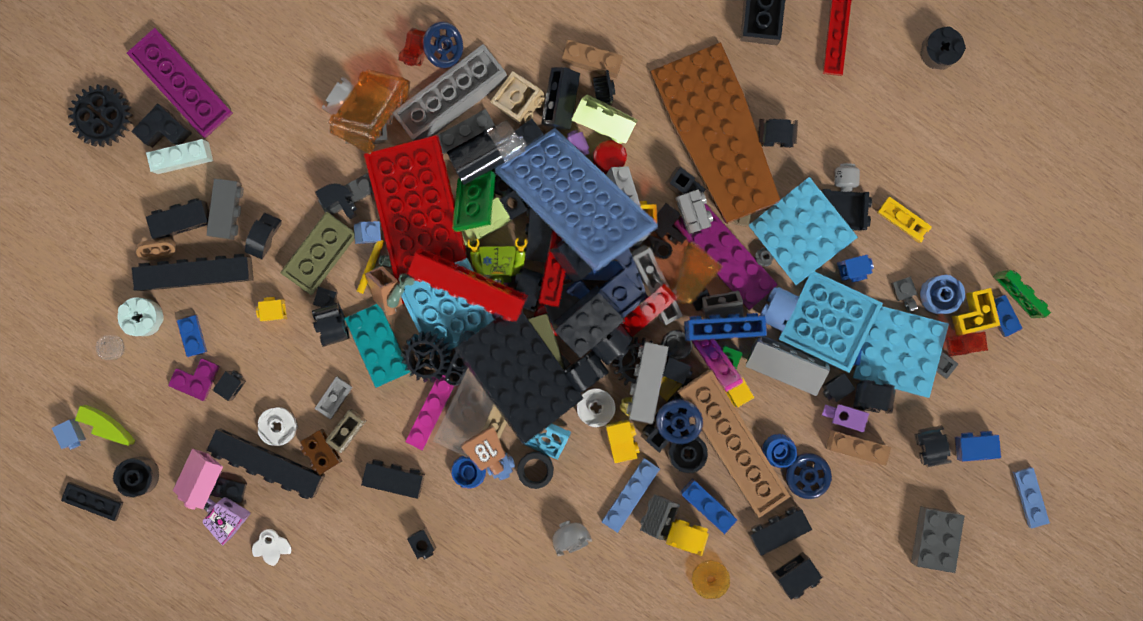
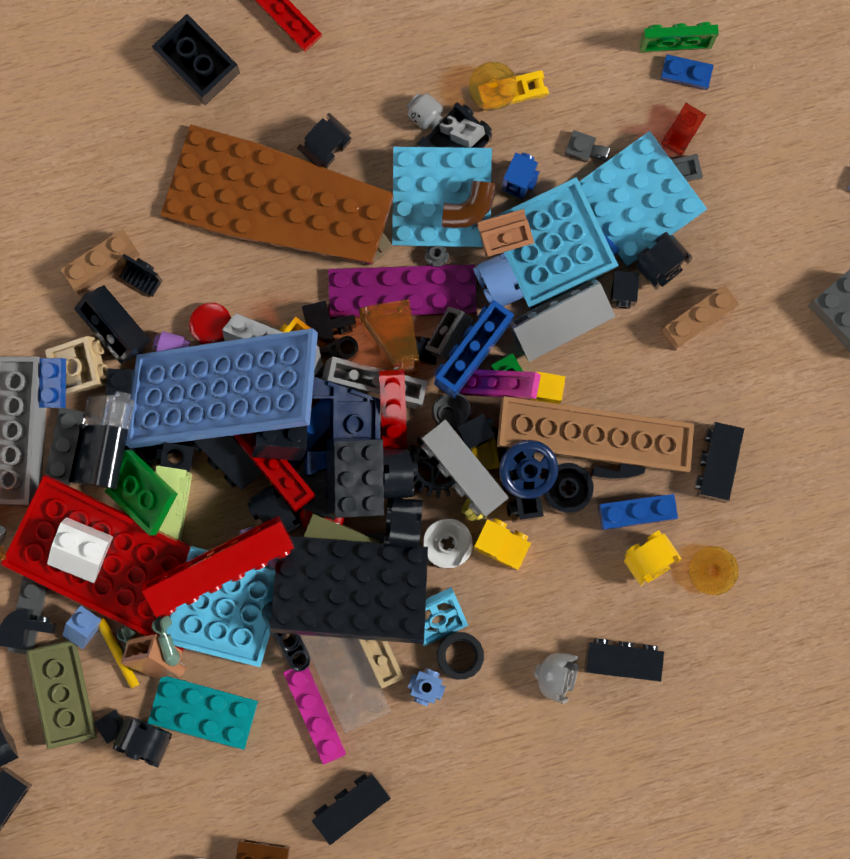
camera: 50 degrees left, 5 degrees down
yellow brick [256,297,287,322] -> none
light grey plate [315,377,353,419] -> none
dark tan brick [325,409,367,453] -> none
black gear [401,331,453,383] -> none
black brick [407,527,437,559] -> none
blue piece [451,455,486,489] -> none
nougat torso [461,425,505,475] -> none
lime torso [468,237,528,285] -> none
yellowish green wedge [572,94,638,144] -> none
medium blue plate [602,458,660,533] -> none
dark grey brick [640,494,680,541] -> none
black brick [666,167,706,195] -> none
light grey brick [675,189,713,234] -> none
blue piece [762,434,797,468] -> none
black brick [771,552,823,600] -> none
dark blue plate [786,453,832,499] -> none
medium lavender torso [822,404,869,432] -> none
black brick [914,425,951,468] -> none
medium blue brick [920,275,965,314] -> none
yellow brick [951,288,1001,335] -> none
blue brick [955,431,1001,462] -> none
none -> blue plate [39,358,66,408]
none -> white slope [47,517,113,583]
none -> light grey plate [439,116,485,148]
none -> reddish brown cylinder [442,180,496,229]
none -> clear yellow plate [469,62,517,111]
none -> nougat plate [476,209,534,258]
none -> black brick [584,638,664,682]
none -> black slope [591,463,646,481]

